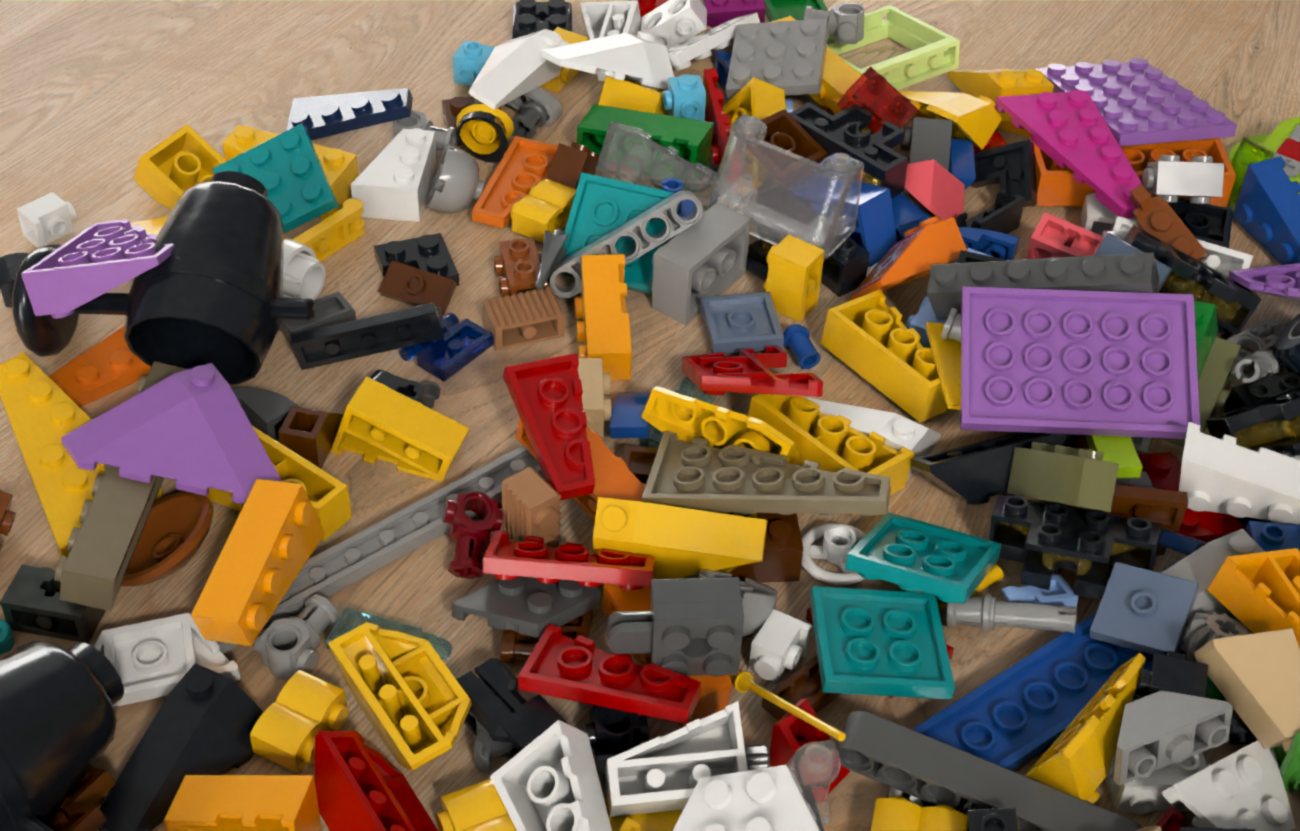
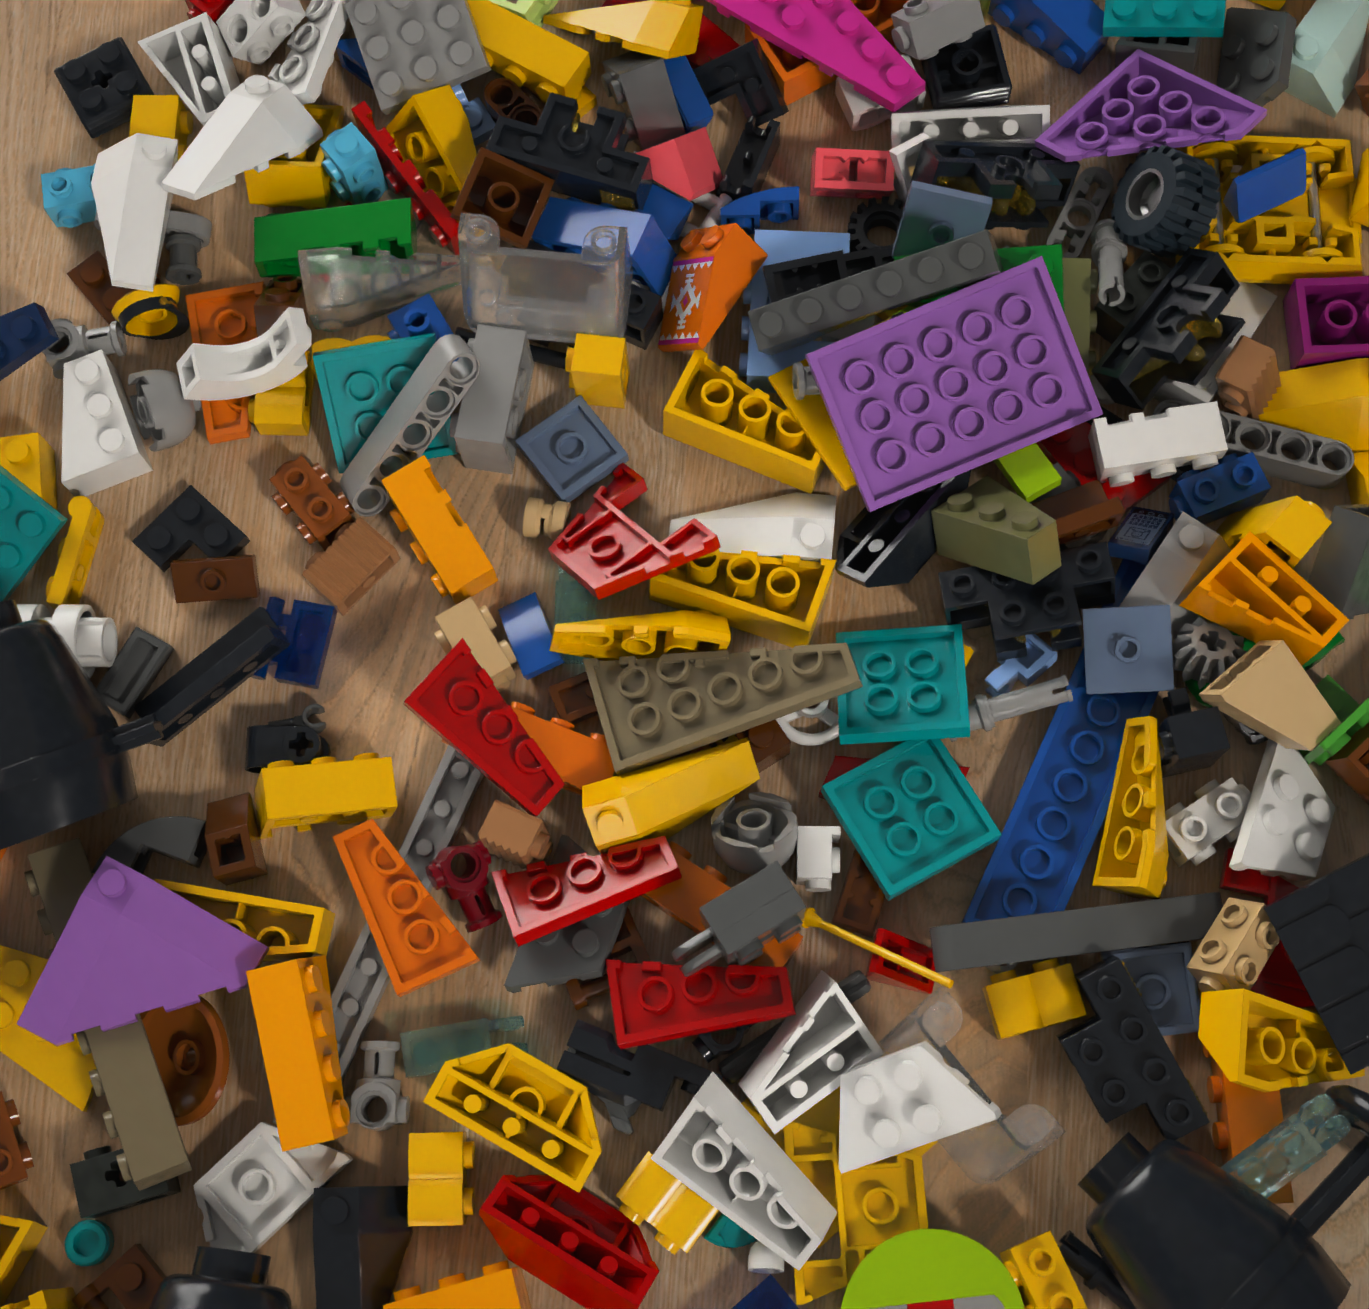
camera: 20 degrees left, 30 degrees up
dark grey piece [535,229,569,290] -> none
blue pin [783,324,821,369] -> none
clear red brick [837,66,918,134] -> none
light grey slope [1113,690,1233,786] -> none
dark orange hinge [1129,184,1207,261] -> none
none -> white arch [176,307,312,401]
none -> orange wing [332,819,481,997]
none -> tan wheel [523,497,571,541]

